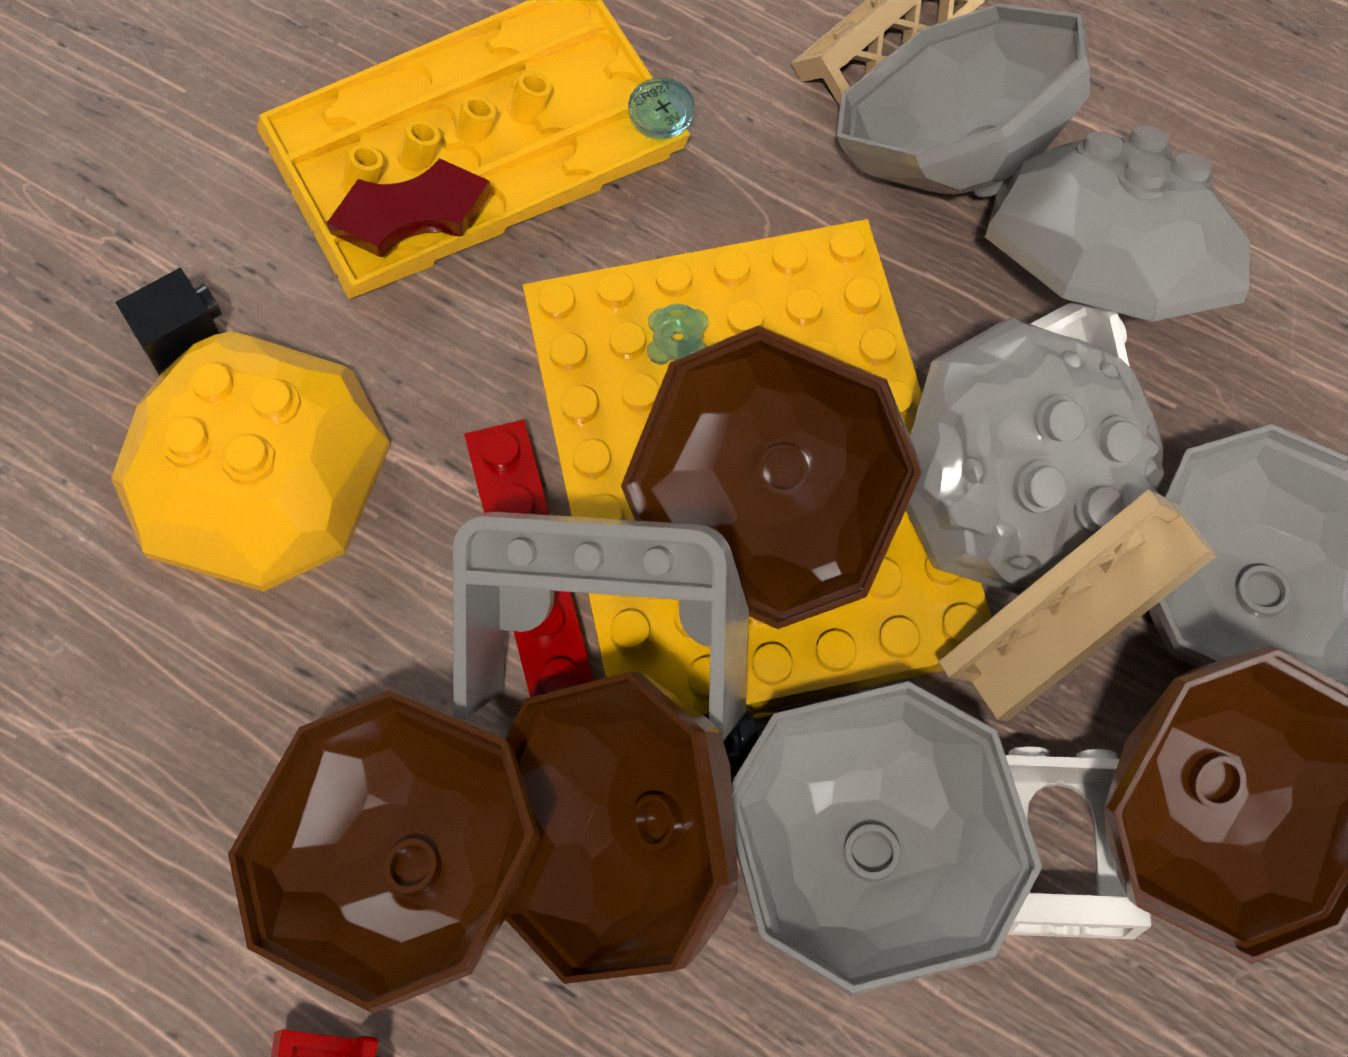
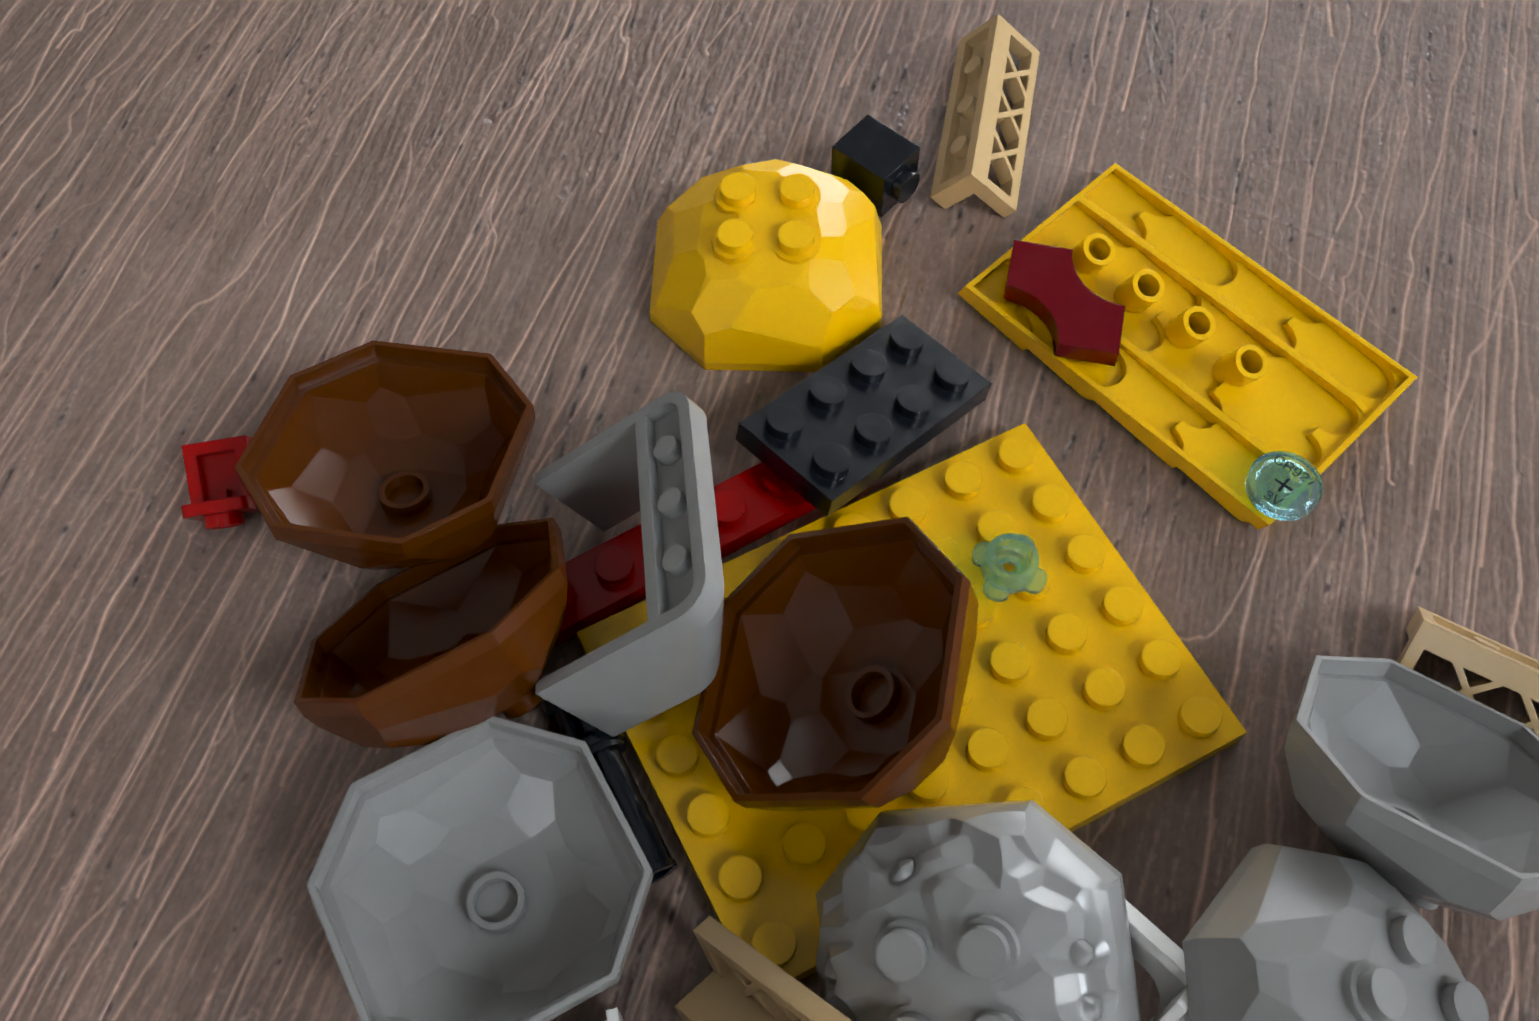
camera: 75 degrees right, 5 degrees down
none -> black plate [735,315,992,517]
none -> tan fence [930,14,1040,218]

